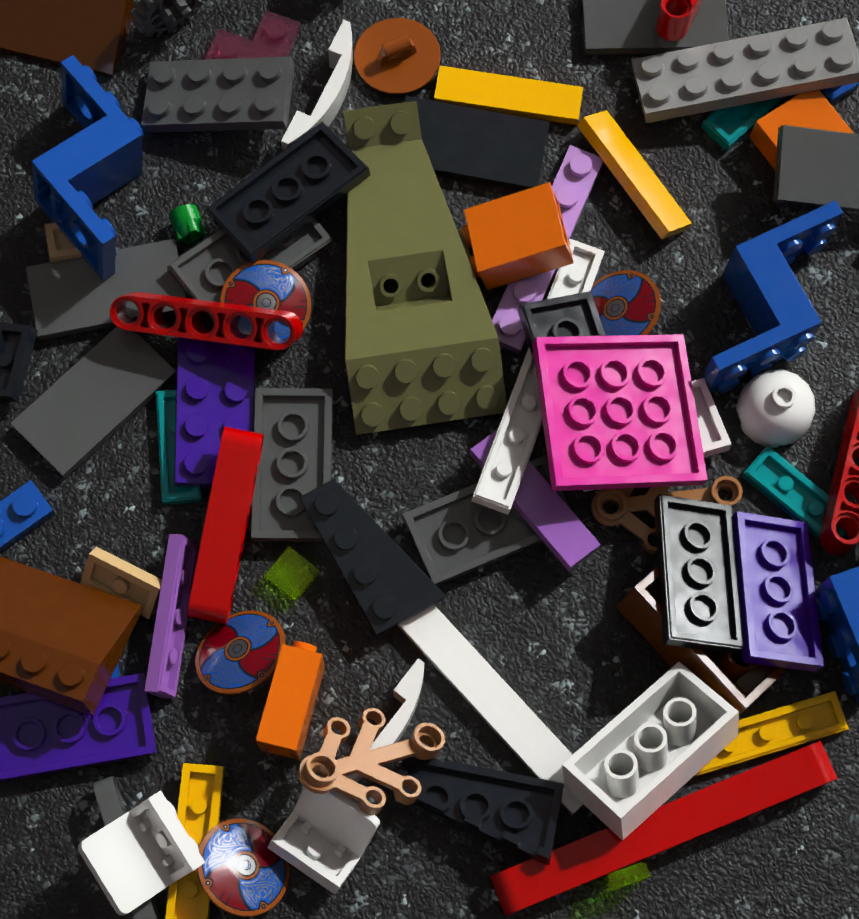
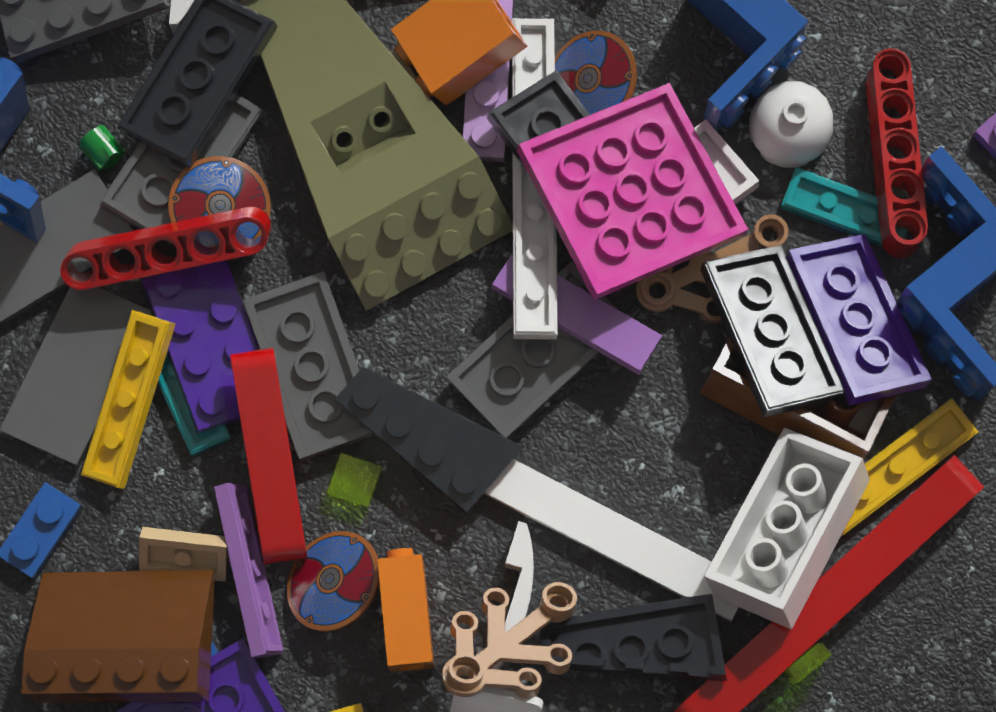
camera: 15 degrees left, 5 degrees up
none -> yellow tile [81,310,176,489]

